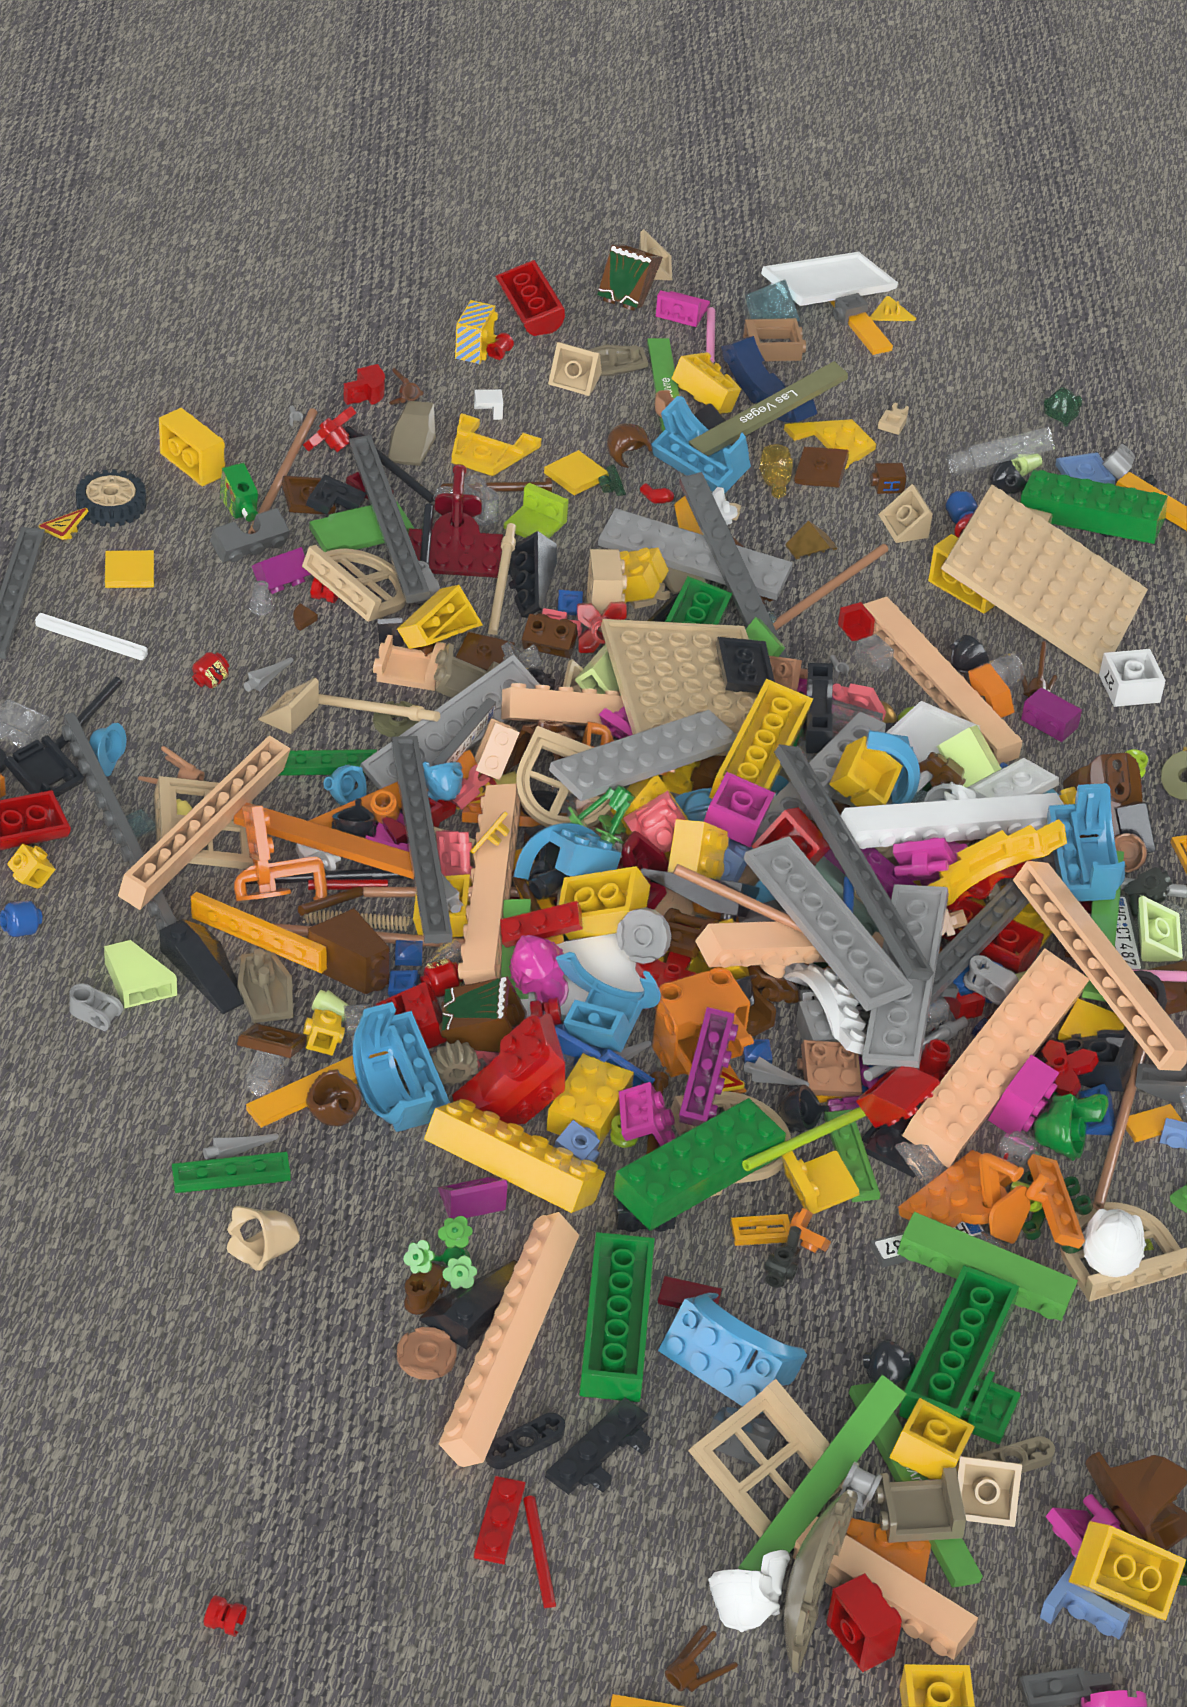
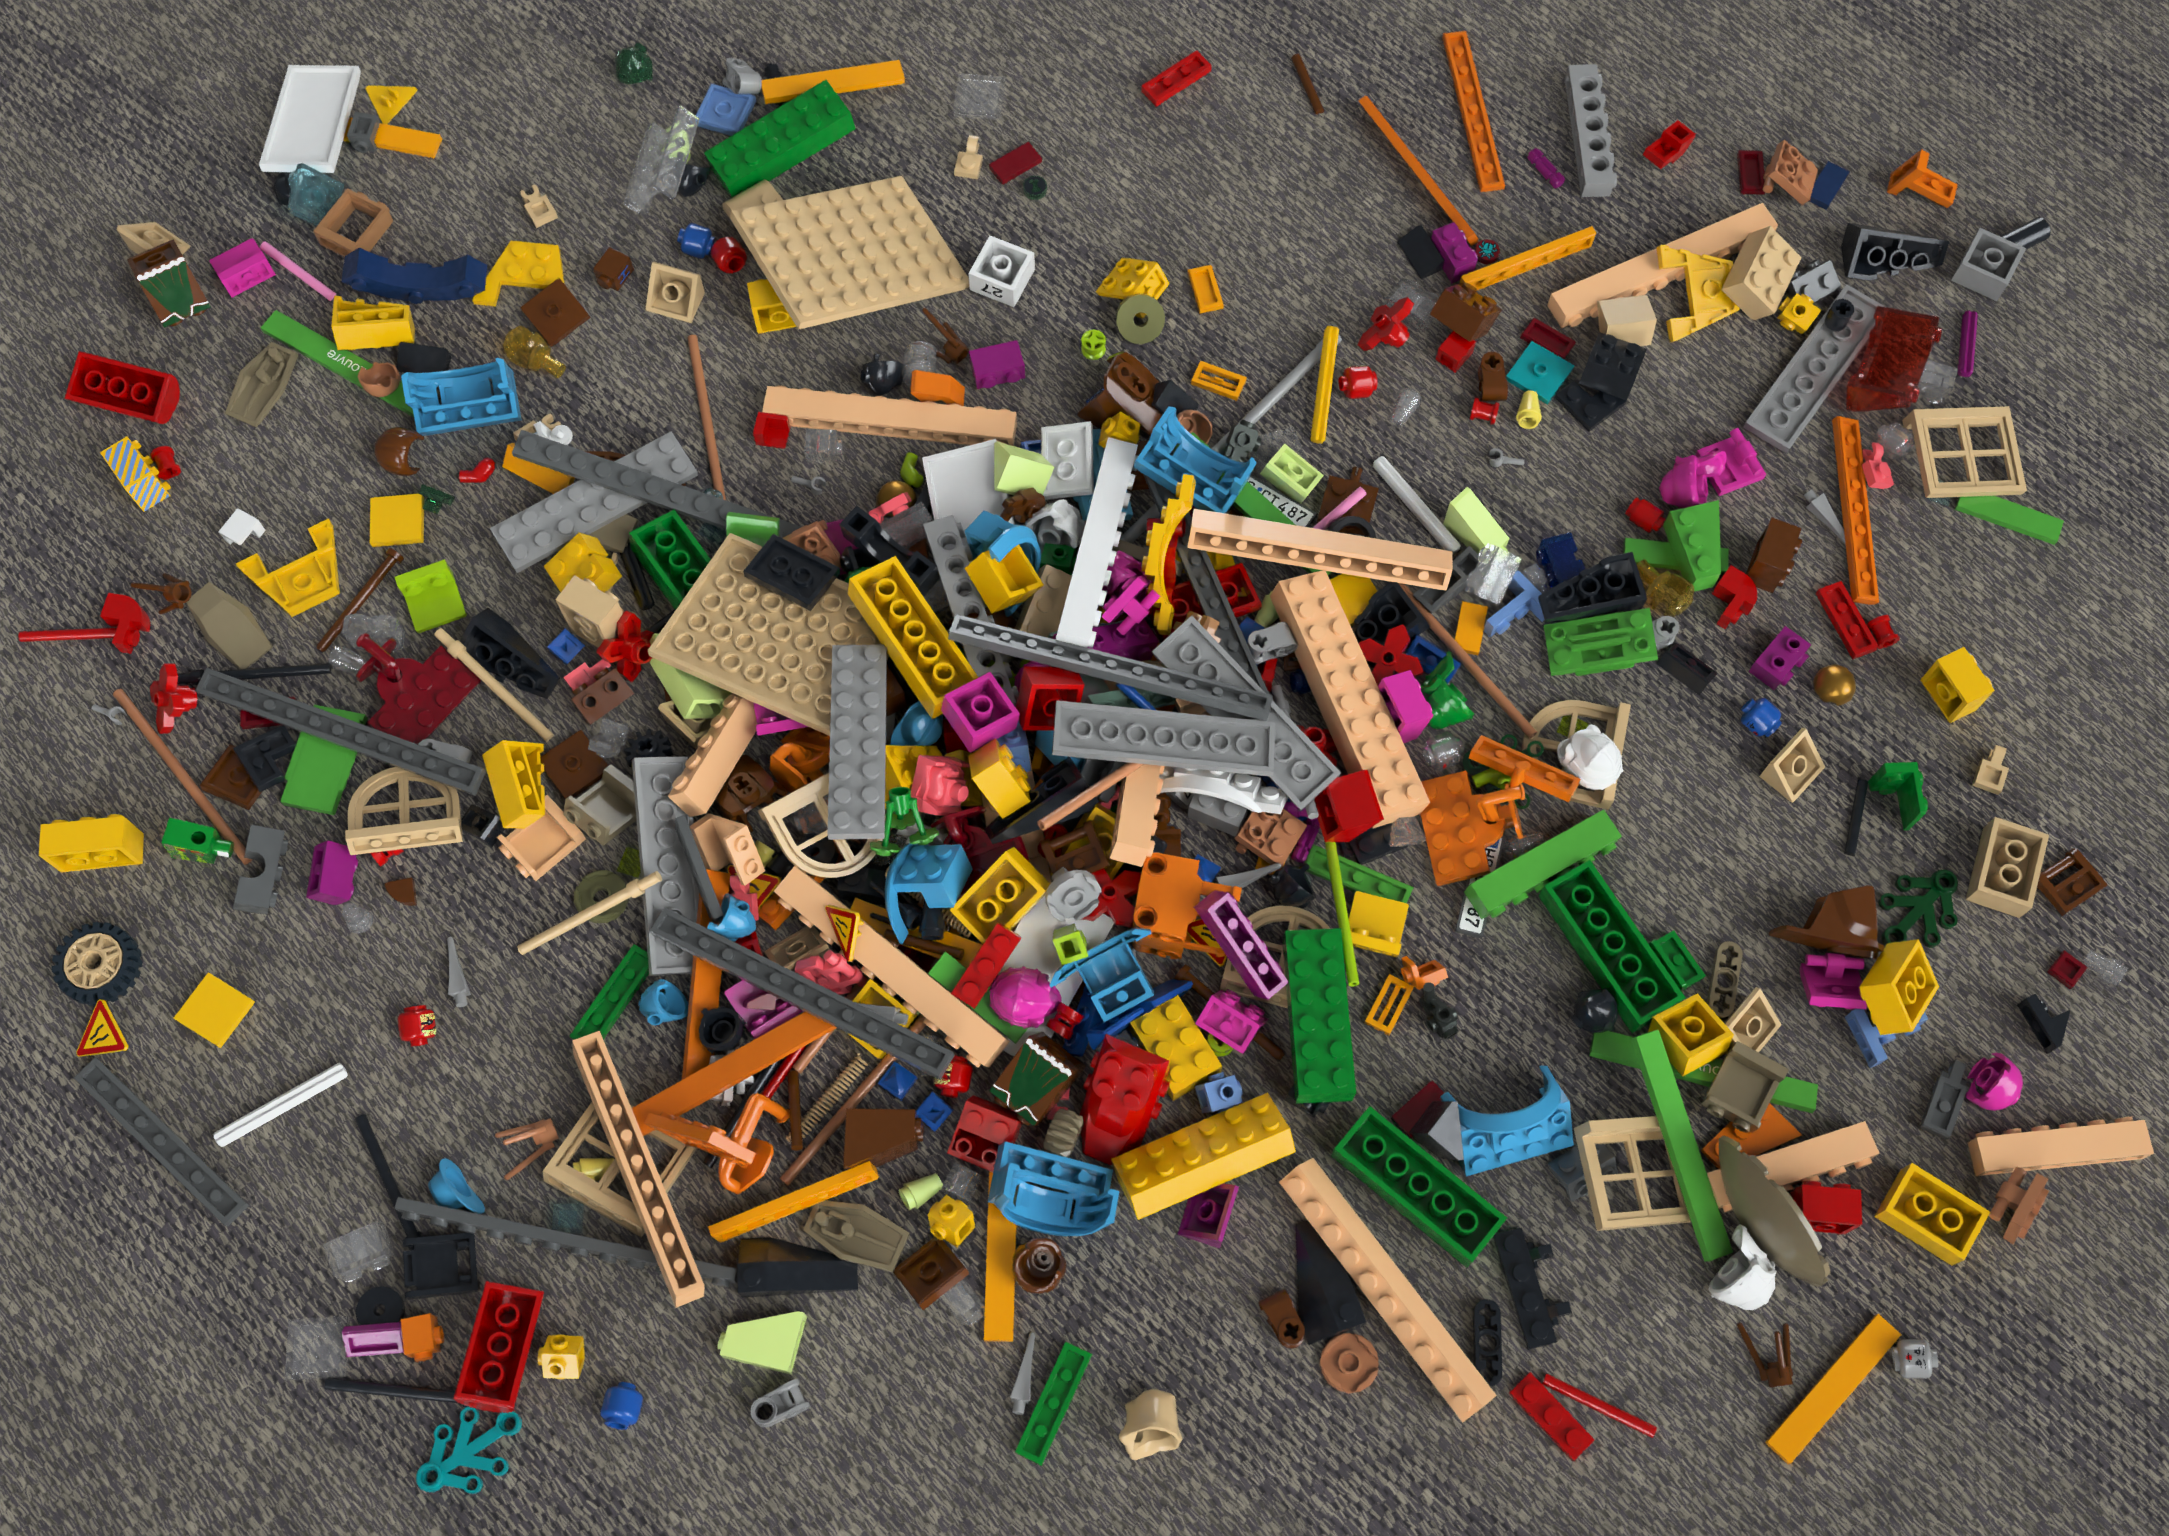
camera: 50 degrees left, 25 degrees up
tan slope [259,678,319,734] -> none
orange brick [371,790,400,824] -> none
plant [403,1216,477,1289] -> none
black bar [420,503,434,565] -> none
tan slope [548,342,602,396] -> none
olive tile [689,361,848,456] -> none
pearl gold slope [785,520,837,559] -> none
light grey piece [838,1461,882,1512] -> none
none -> red bar [18,628,117,642]
none -> lime brick [1052,923,1089,965]
none -> slope [1409,1101,1464,1160]

